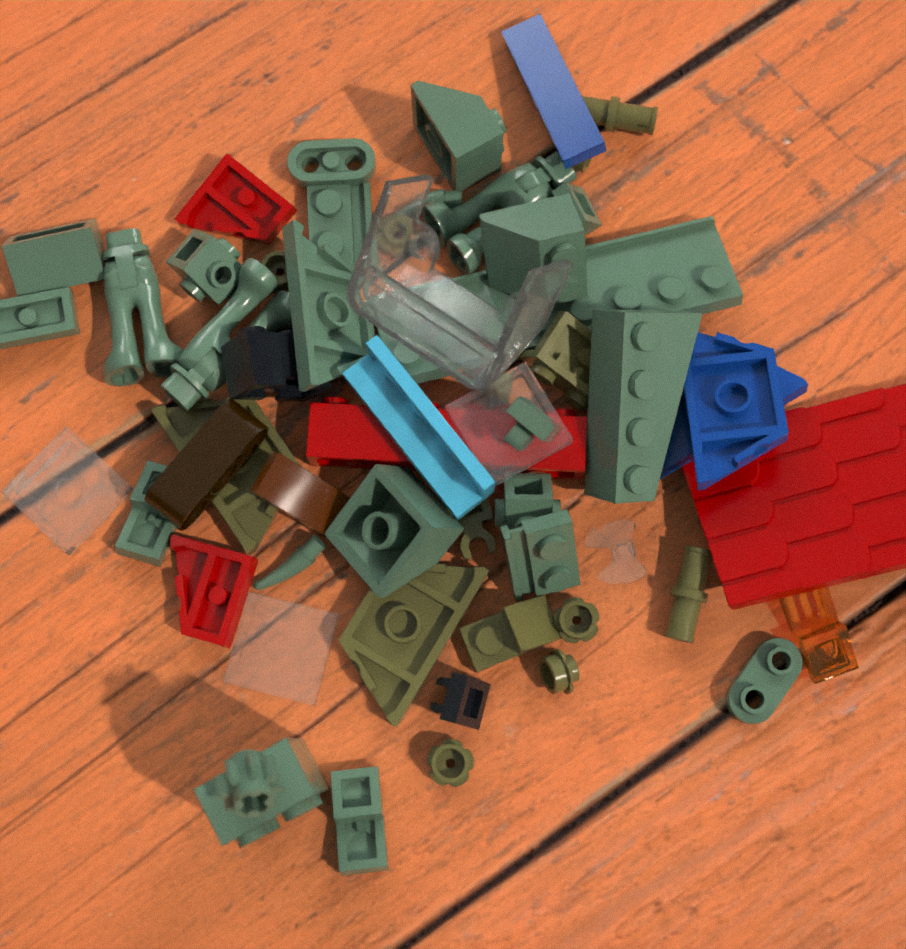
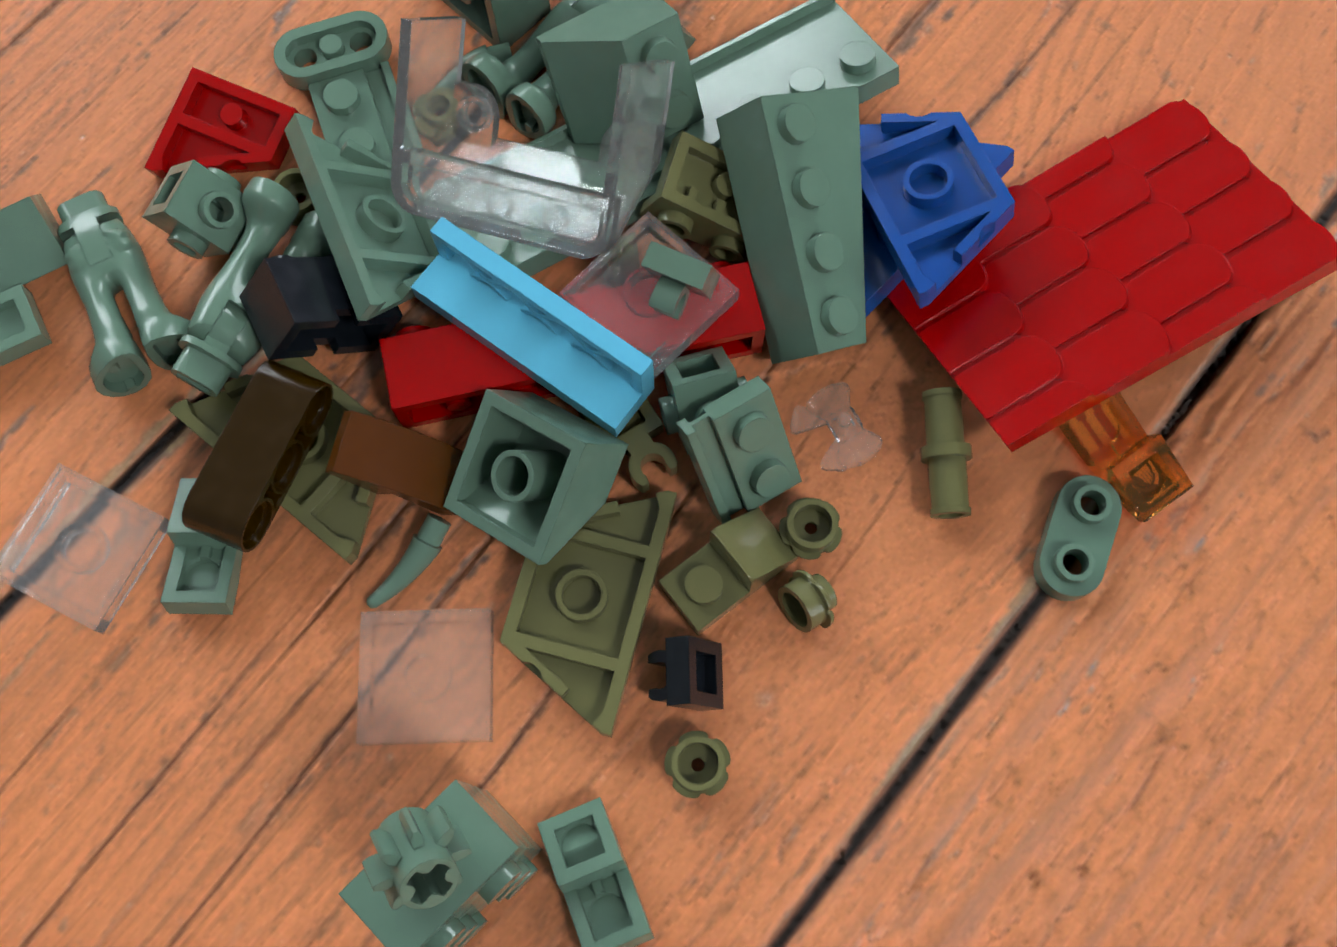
camera: 15 degrees left, 5 degrees down
red wing [170,534,258,649] -> none

